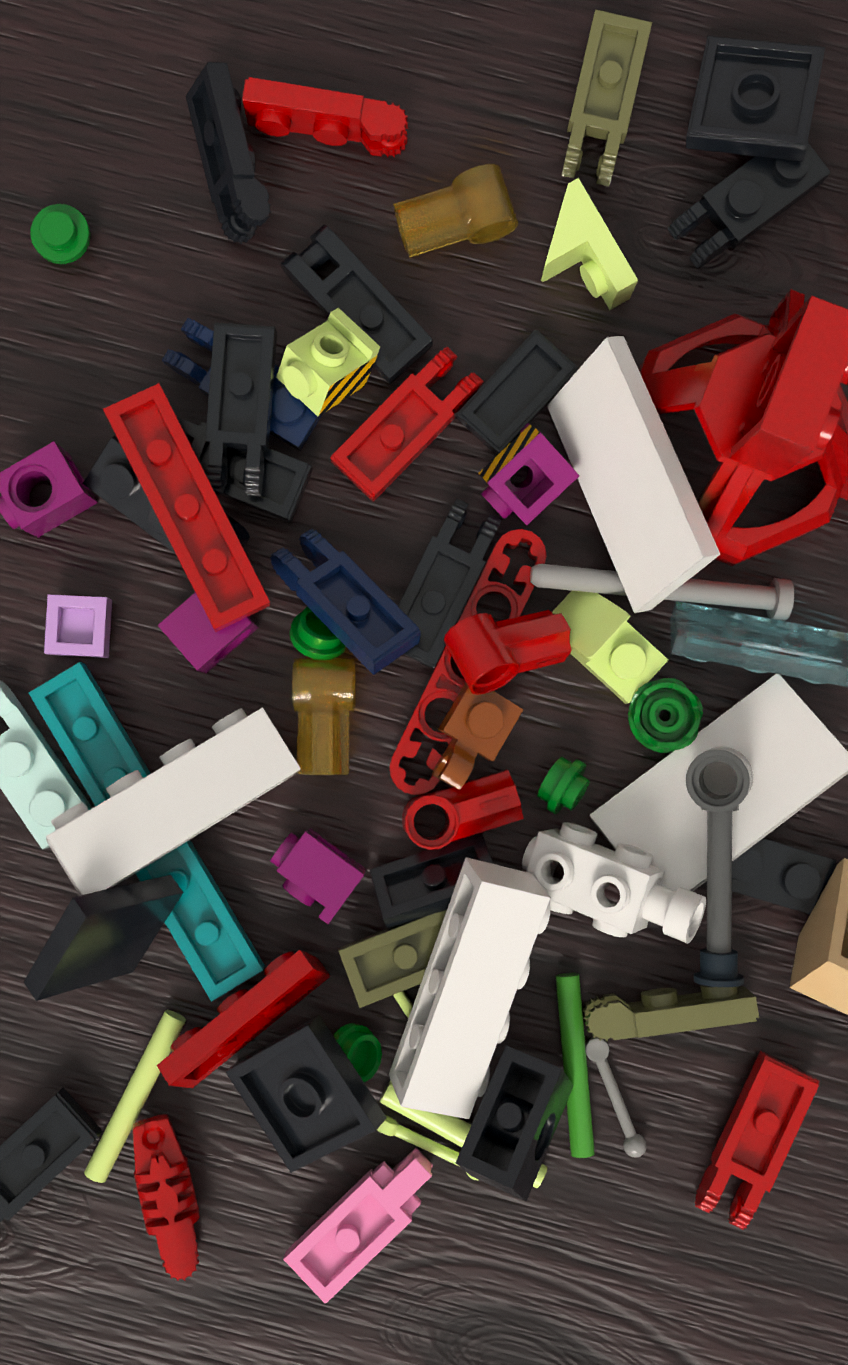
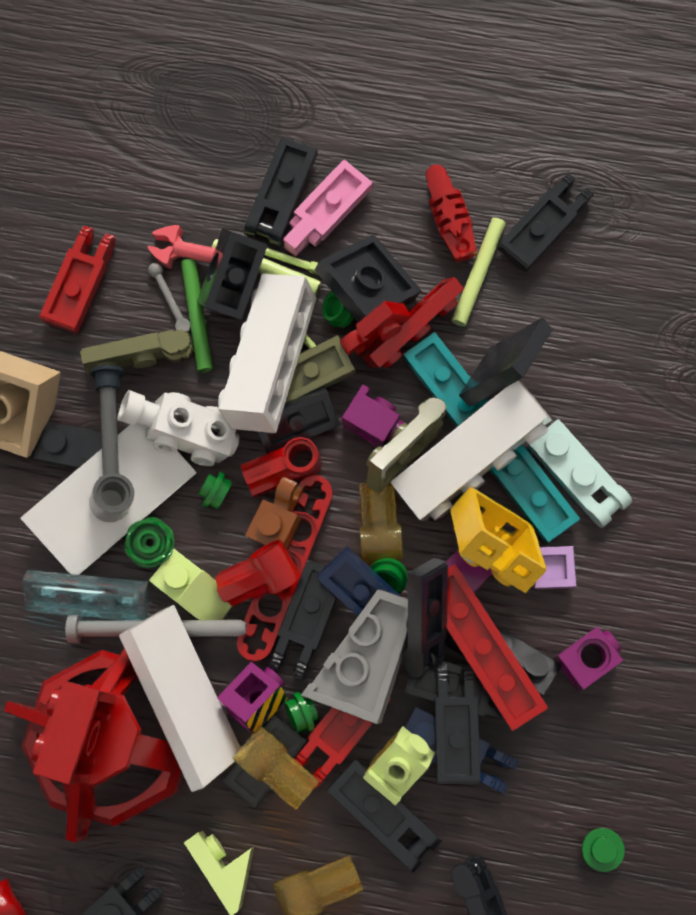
camera: 175 degrees right, 10 degrees down
none -> coral bar [147,225,215,270]
none -> clear yellow piece [232,725,320,810]
none -> black plate [244,136,318,247]
none -> green plate [284,692,319,733]
none -> light grey wing [301,590,408,724]
none -> red plate [340,301,411,356]
none -> olive hinge [366,397,447,494]
none -> black hinge [403,558,448,679]
none -> yellow piece [450,486,547,593]

